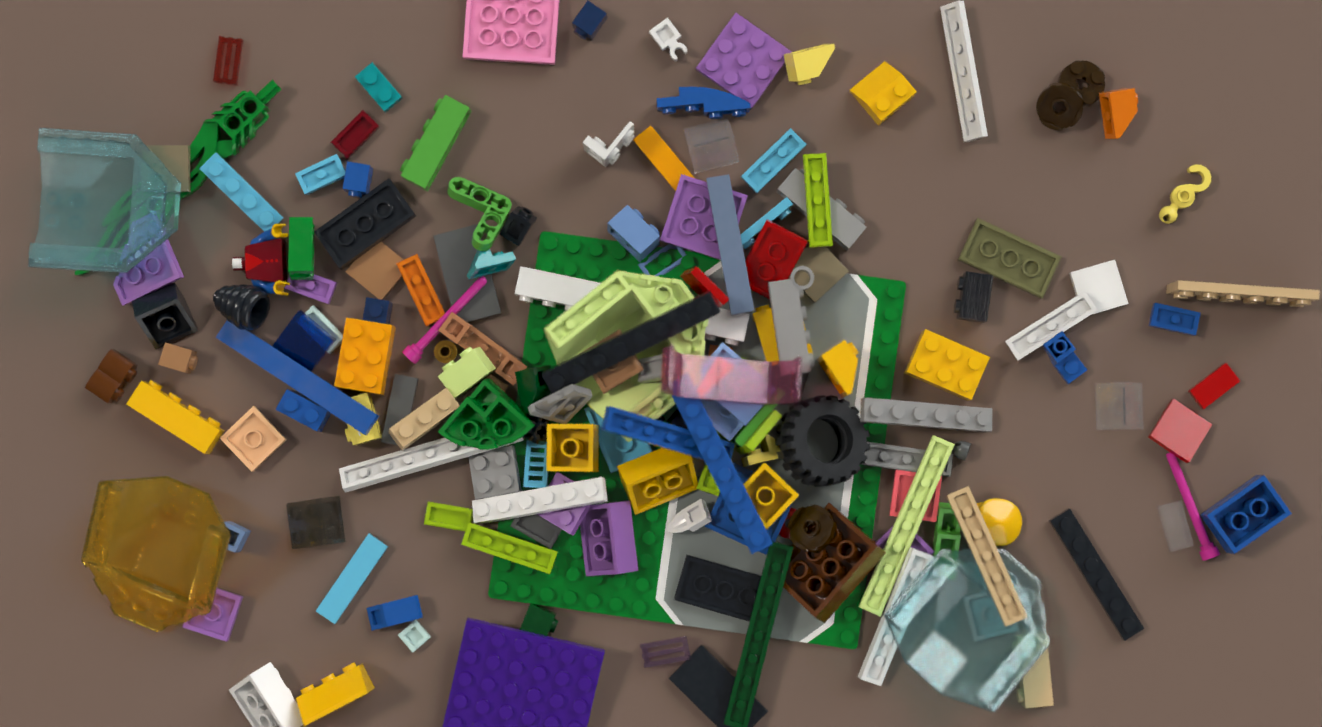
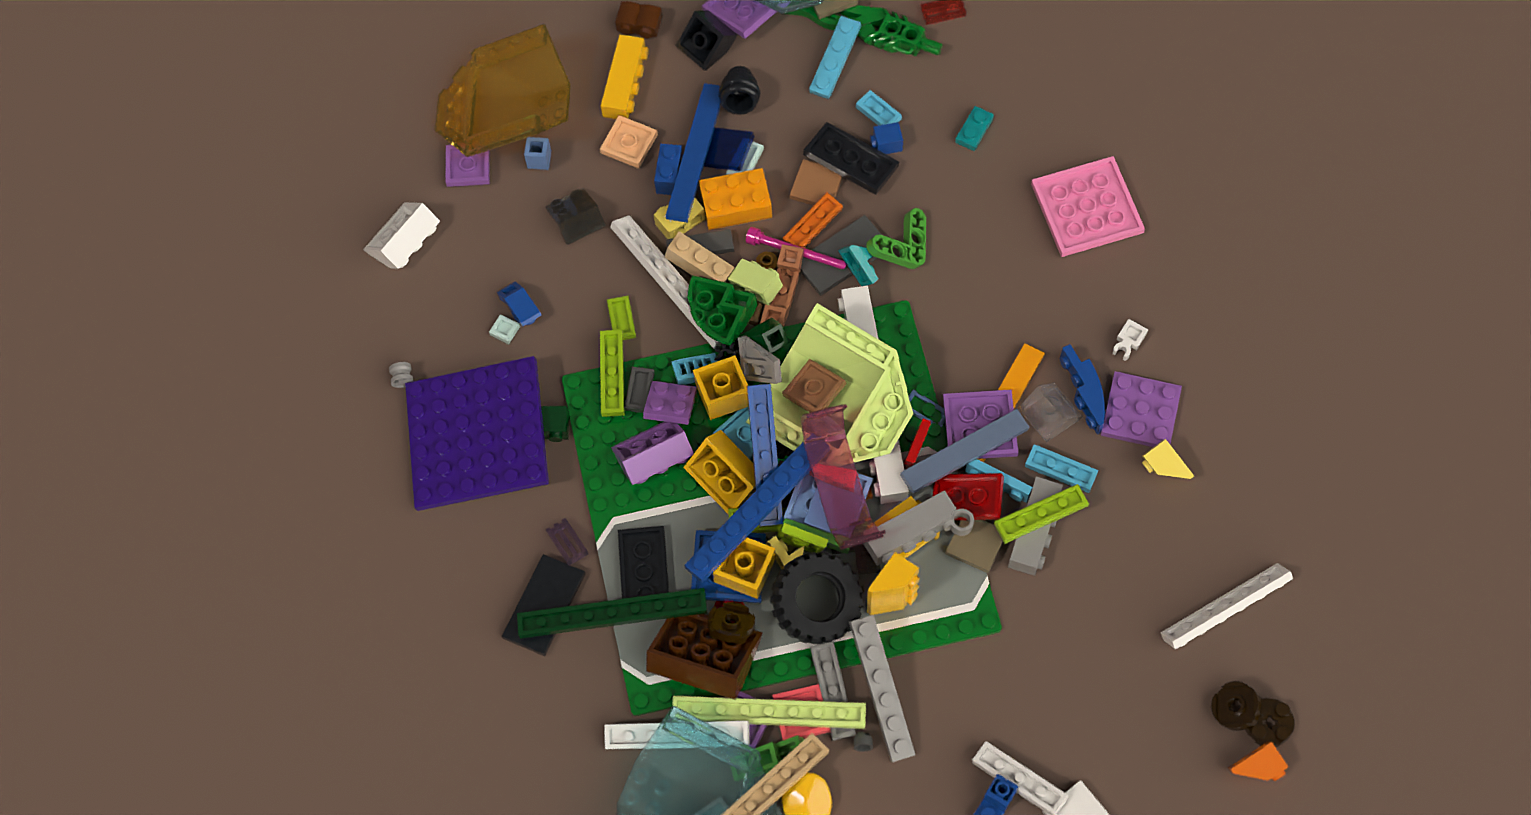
camera: 70 degrees right, 20 degrees down
medium nougat brick [158,342,198,374] -> none
torso [232,224,290,296] -> none
medium lavender plate [285,274,337,304] -> none
green piece [288,217,315,280] -> none
yellow slope [296,662,375,726] -> none
medium azure tile [316,533,389,624] -> none
dark red tile [331,110,380,159] -> none
dark blue brick [362,297,393,324] -> none
bright green brick [400,95,472,192] -> none
light grey plate [468,445,522,500] -> none
white plate [472,477,607,525] -> none
black bracket [500,206,537,246] -> none
black plate [541,290,721,394] -> none
dark blue brick [572,0,607,41] -> none
white bracket [583,121,635,167] -> none
medium blue brick [607,205,660,262] -> none
white plate [666,499,712,533] -> none
yellow slope [849,61,917,126] -> none
yellow brick [904,329,990,401] -> none
black brick [954,271,994,323] -> none
olive tile [958,218,1062,299] -> none

